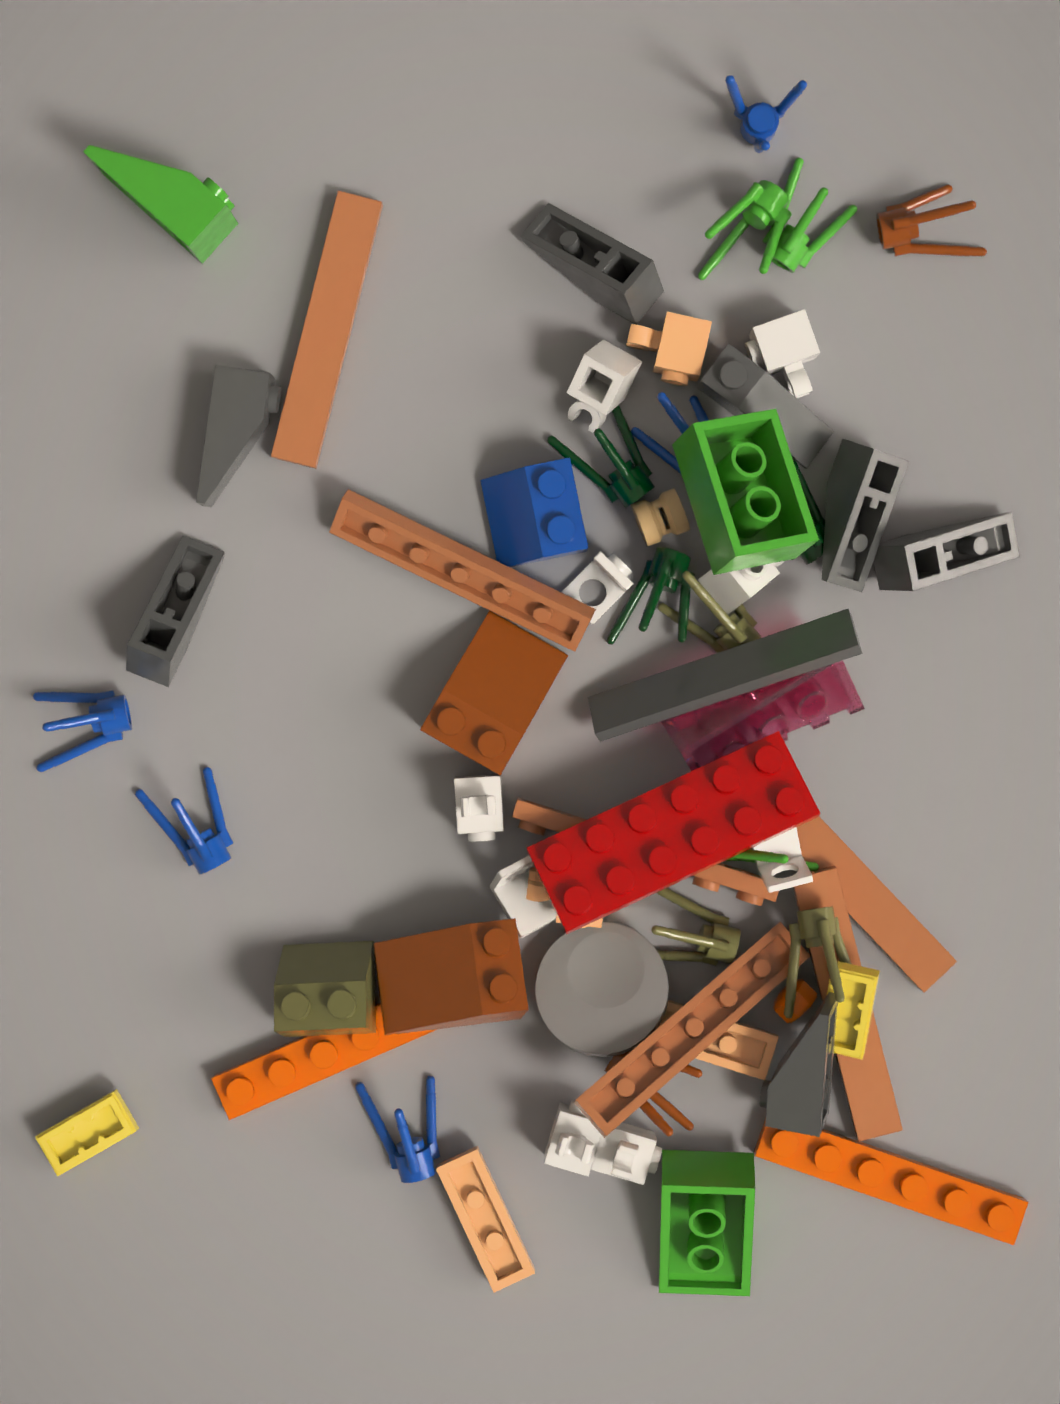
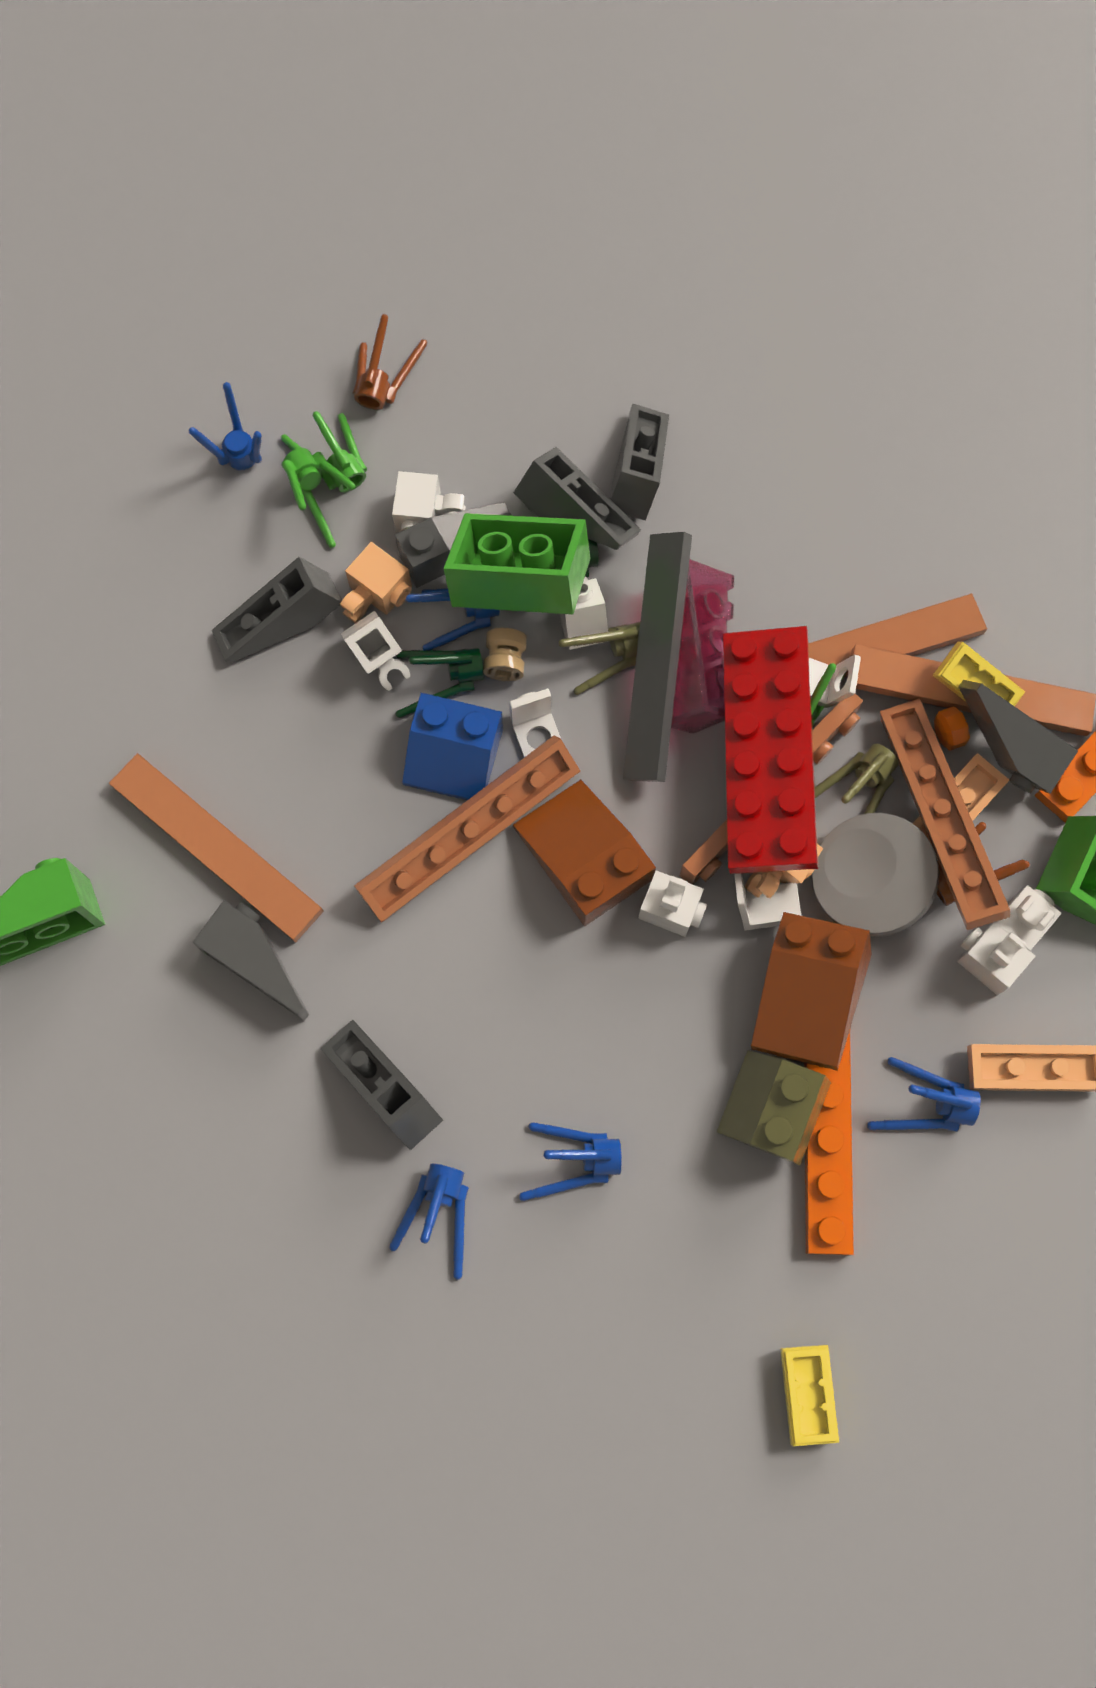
camera: 65 degrees left, 15 degrees down
dark green plant [606,547,695,645] -> none
olive plant [784,906,851,1018] -> none

